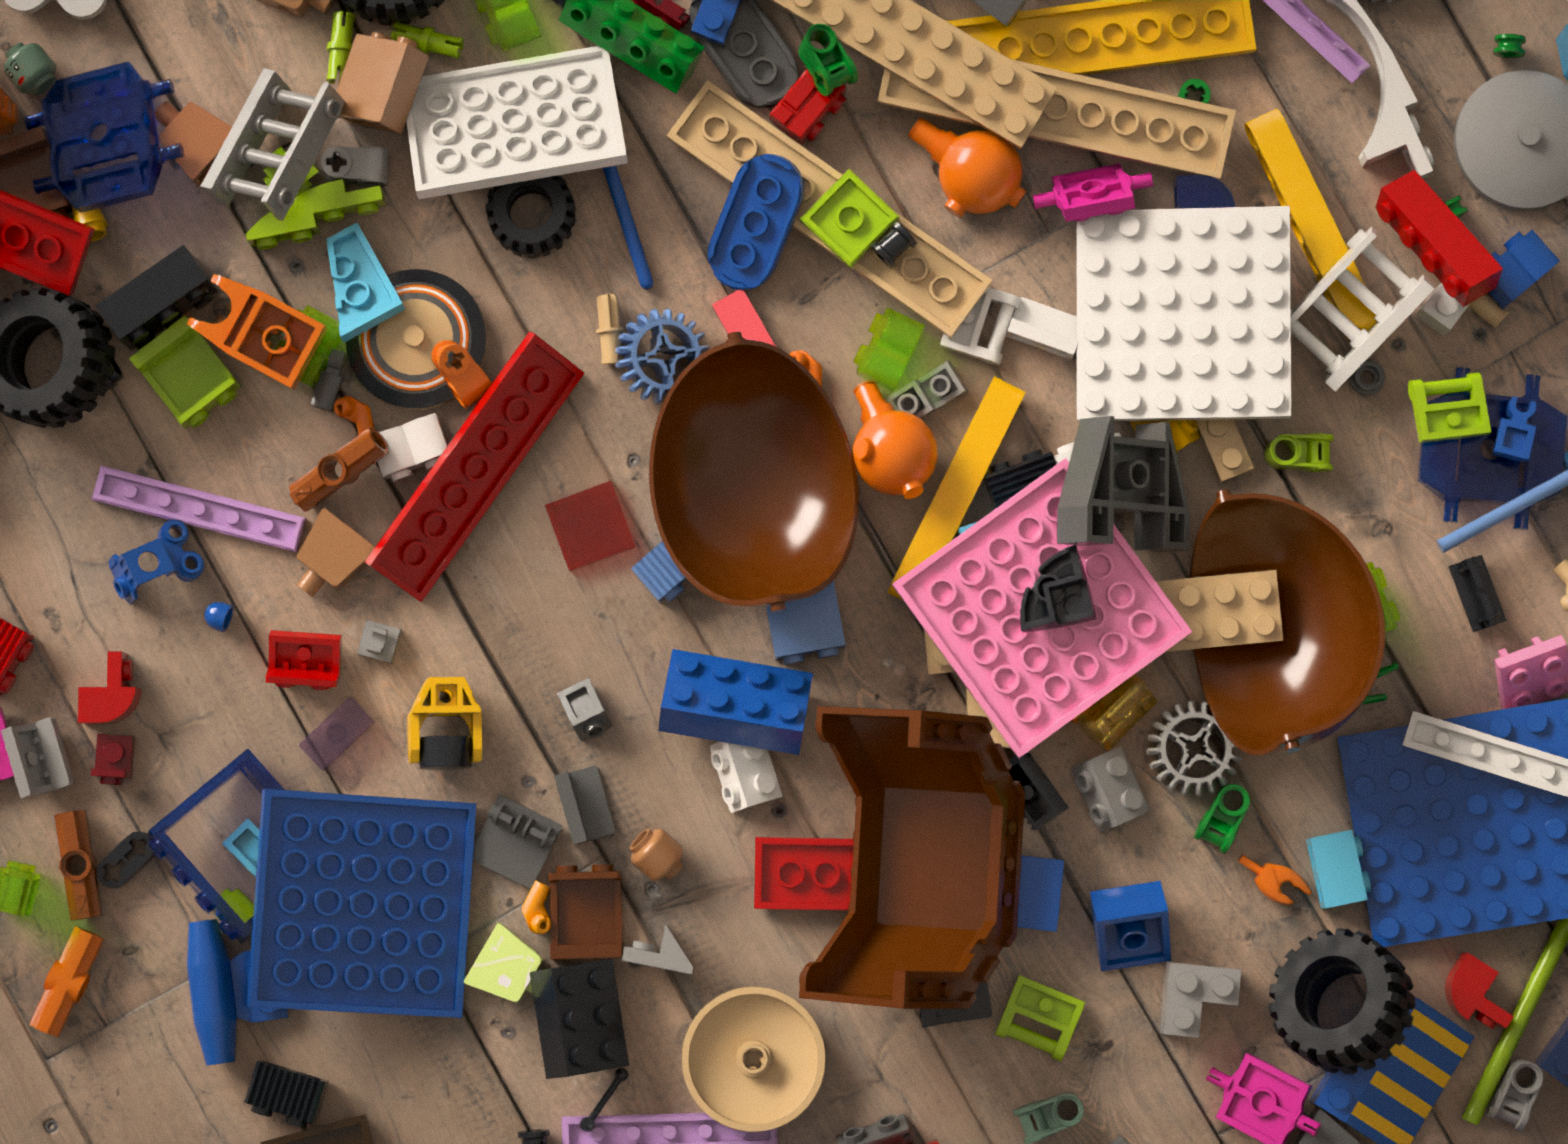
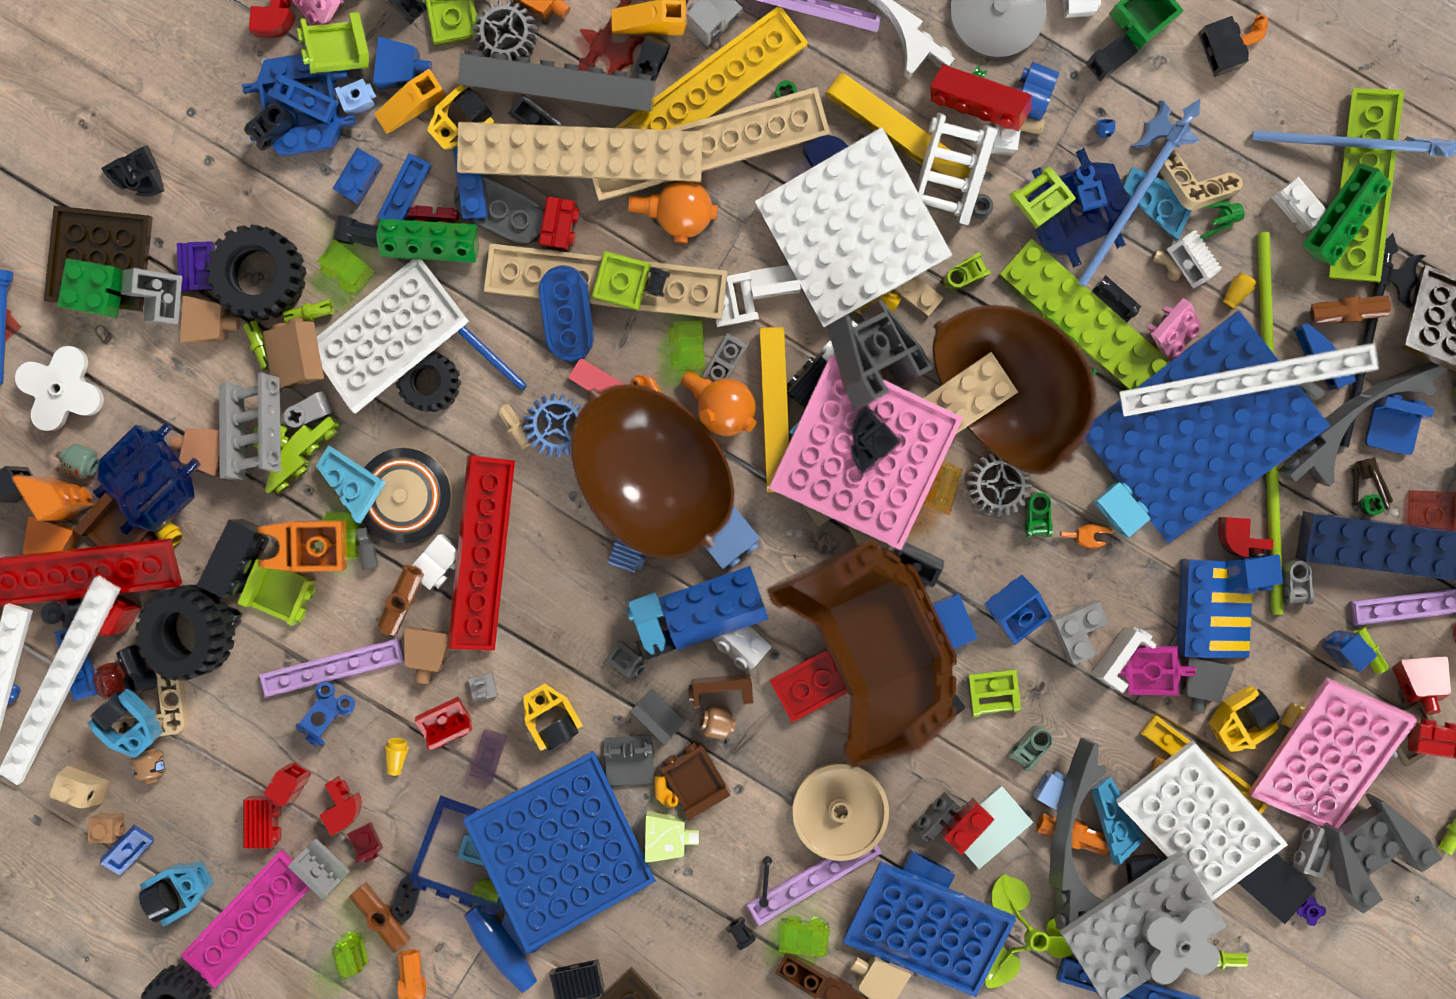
camera: 30 degrees left, 5 degrees up
blue hinge [204,602,234,633] -> none
orange arm [333,396,375,435] -> none
orange piece [431,340,492,409] -> none
black brick [530,959,629,1079] -> none
clear red tile [545,481,636,572] -> none
light grey slope [622,925,694,974] -> none
green piece [798,24,858,96] -> none
dark pink plate [1033,163,1153,222] -> none
light grey bracket [1072,746,1150,833] -> none
black tyre [1269,928,1415,1074] -> none
none -> red brick [264,763,311,807]
none -> yellow cone [385,738,409,776]
none -> dark azure piece [626,592,676,661]
none -> reddish brown panel [688,674,753,708]
none -> lime plate [998,238,1170,390]
none -> white panel [1092,627,1156,693]
none -> blue brick [1227,555,1283,594]

